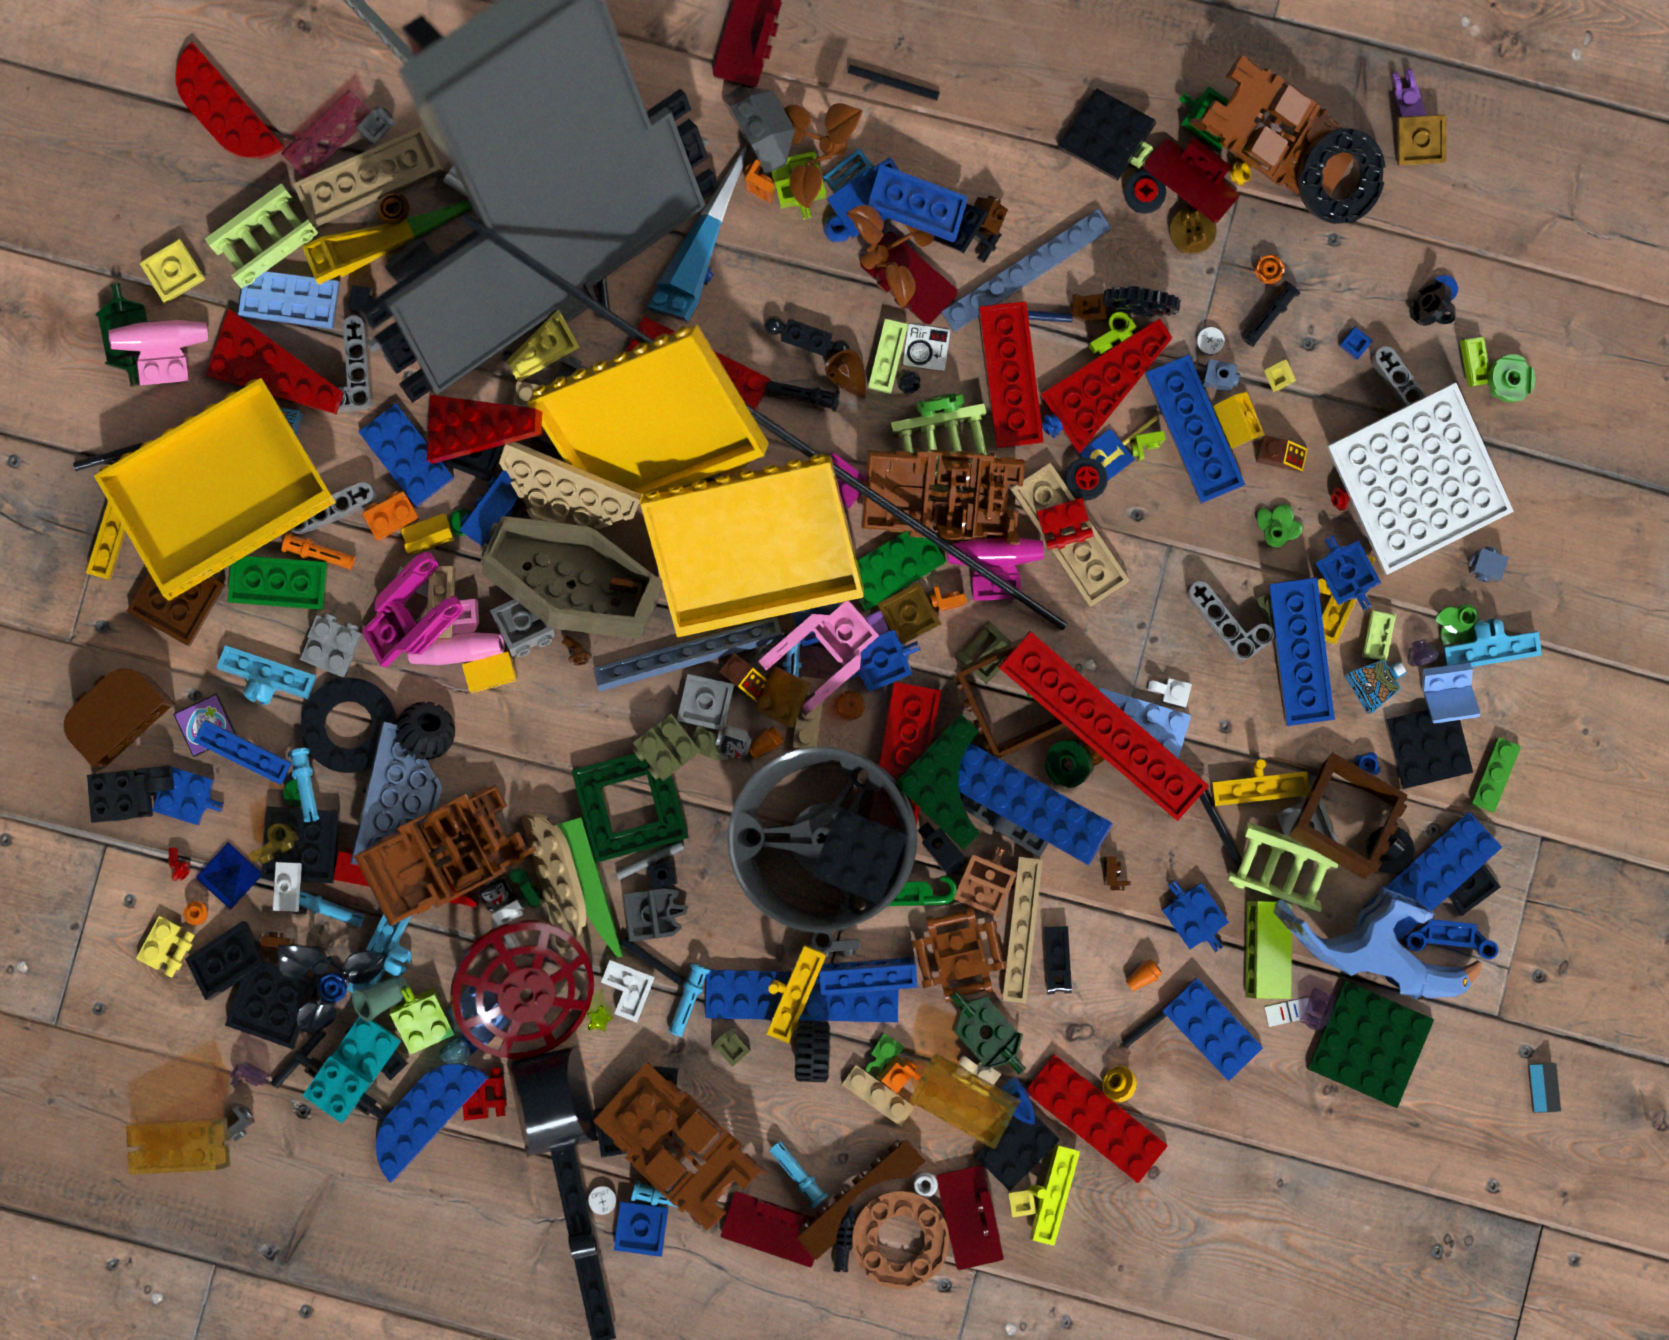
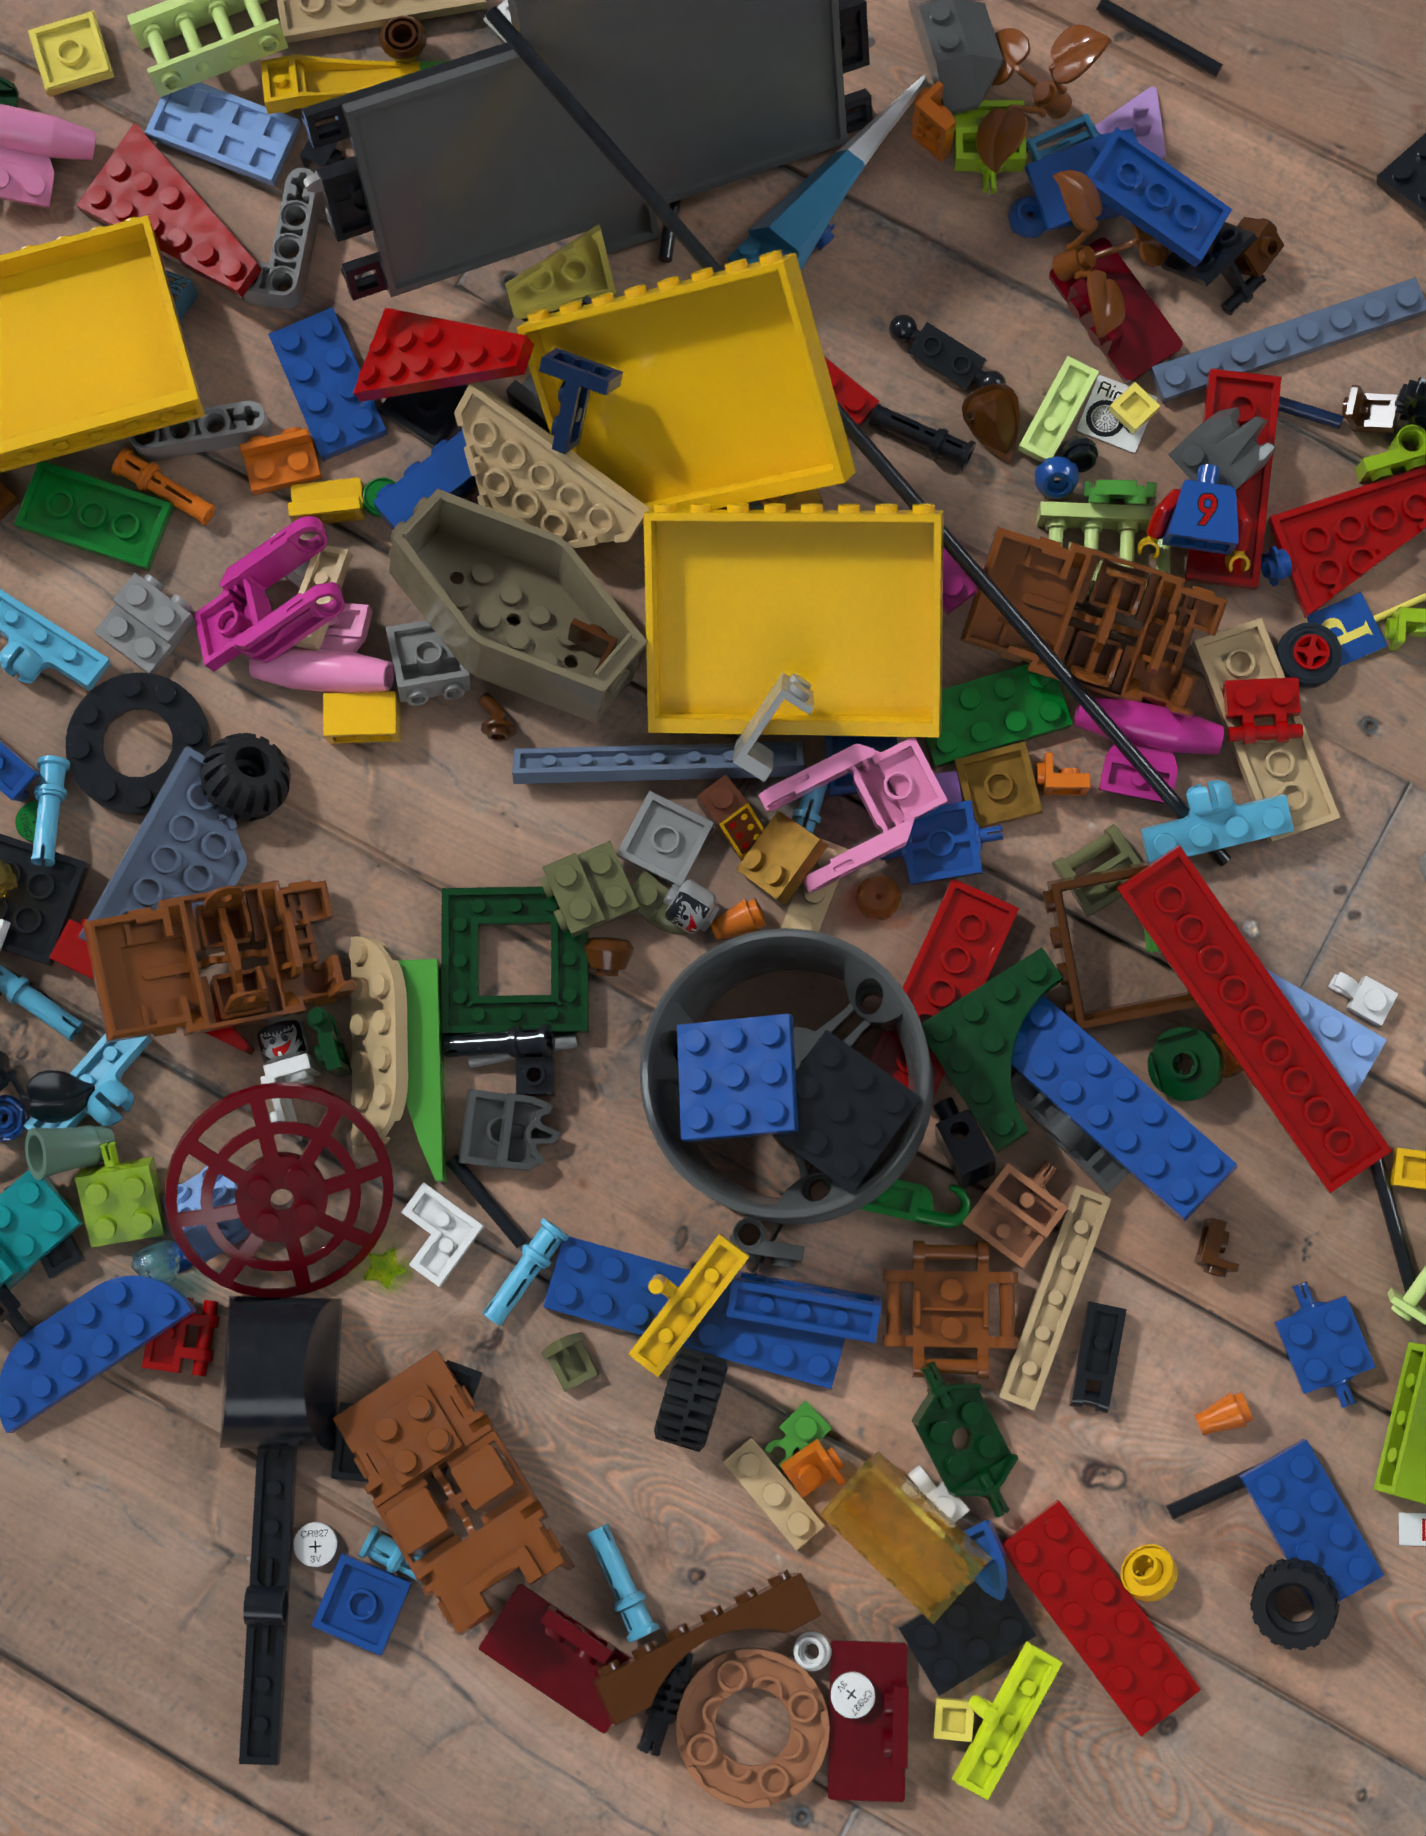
camera: 20 degrees right, 5 degrees down
none -> black pin [442,1024,555,1059]
none -> dark blue bracket [539,348,623,454]
none -> reddish brown cone [584,937,634,976]
none -> blue plate [677,1014,799,1142]
none -> light grey panel [733,672,814,782]
none -> white piece [831,1672,875,1718]
none -> blue plate [1035,456,1079,499]
none -> lavender piece [1095,87,1166,159]
none -> light yellow plate [1108,382,1160,434]
none -> blue torso [1138,464,1252,572]
none -> medium azure plate [1140,780,1294,862]
none -> dark grey plate [1168,407,1277,490]
none -> black tyre [1250,1557,1340,1650]

